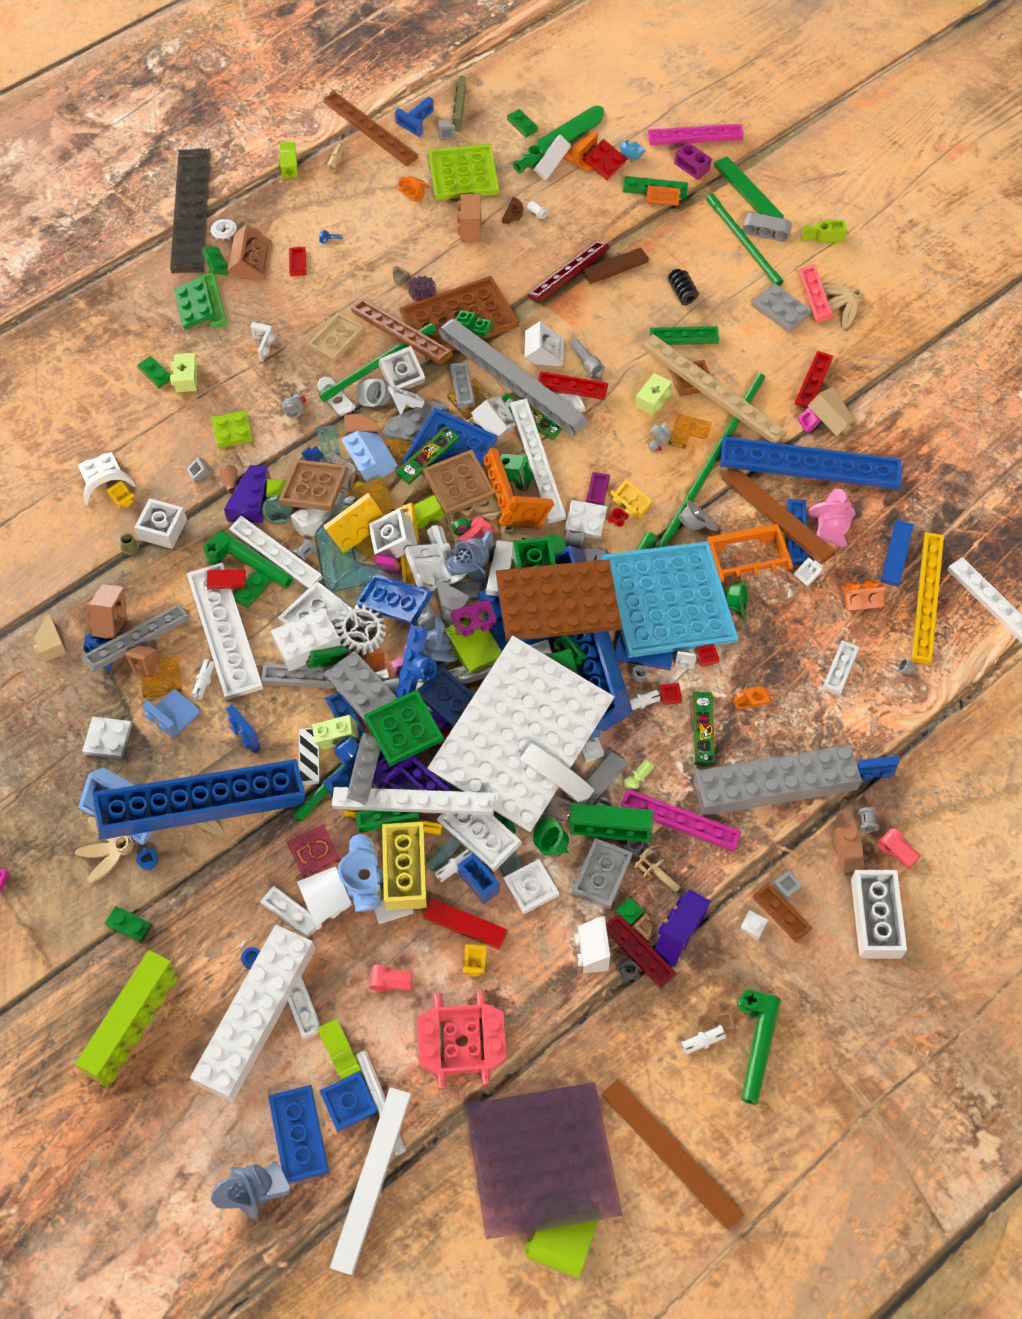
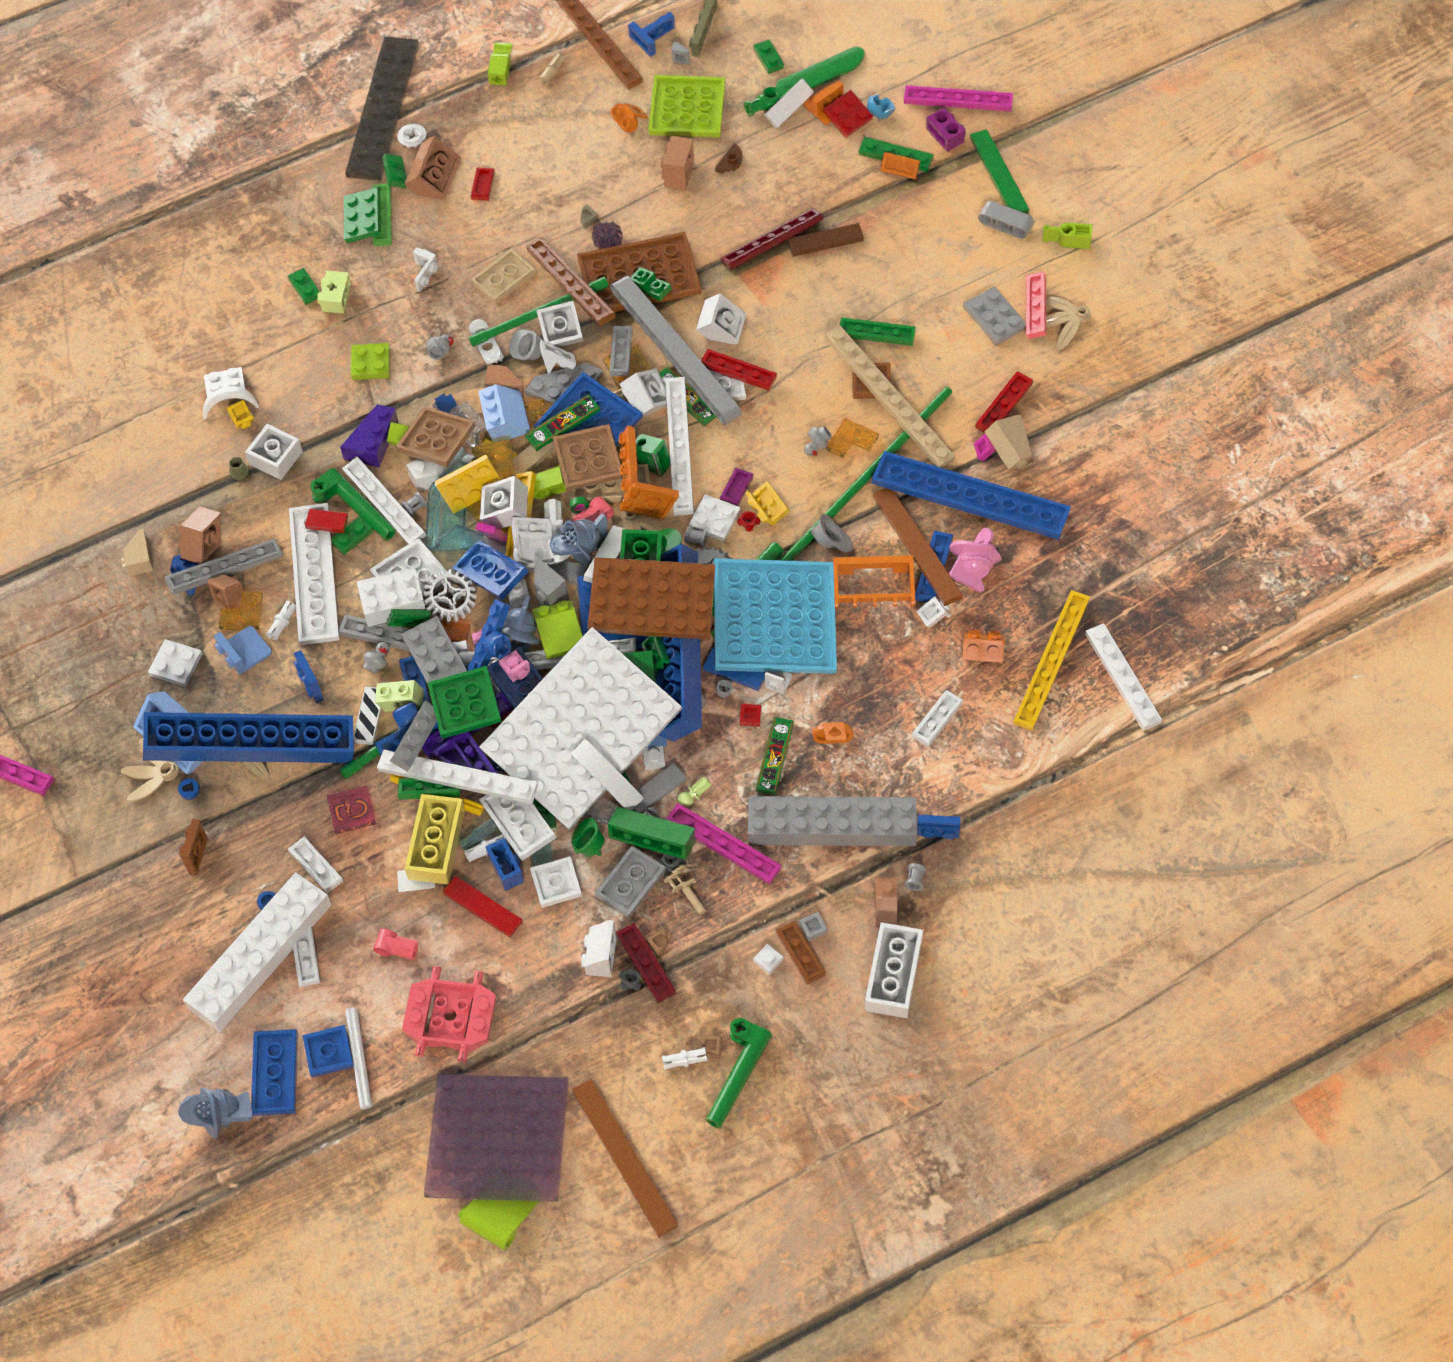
camera: 15 degrees right, 0 degrees up
lime brick [75,950,178,1087] -> none
green plate [104,906,153,944] -> none
light grey slope [186,457,213,482] -> none
nougat cone [220,465,238,493] -> none
sand green hair [262,495,292,525] -> none
white slope [297,866,352,930] -> none
clear light blue tile [316,425,340,458] -> none
lime piece [317,1018,361,1080] -> none
blue hand [319,230,342,243] -> none
white tile [330,1088,412,1276] -> none
light blue piece [338,834,383,912] -> none
magenta brick [450,600,497,637] -> none
yellow bracket [463,944,487,977] -> none
white pin [527,200,548,219] -> none
light grey piece [570,339,605,378] -> none
green plate [614,897,644,926] -> none
white pin [629,690,660,710] -> none
yellowish green brick [635,373,673,416] -> none
dark purple wedge [654,889,711,967] -> none
black piece [668,269,699,306] -> none
red plate [695,643,720,667] -> none
green piece [706,193,784,286] -> none
green piece [725,579,748,623] -> none
coral piece [877,828,921,869] -> none
blue tile [880,520,914,587] -> none
light grey hinge [898,658,915,675] -> none
none -> dark orange plate [179,819,208,875]
none -> light grey animal [363,642,390,674]
none -> bright pink bracket [499,650,530,682]

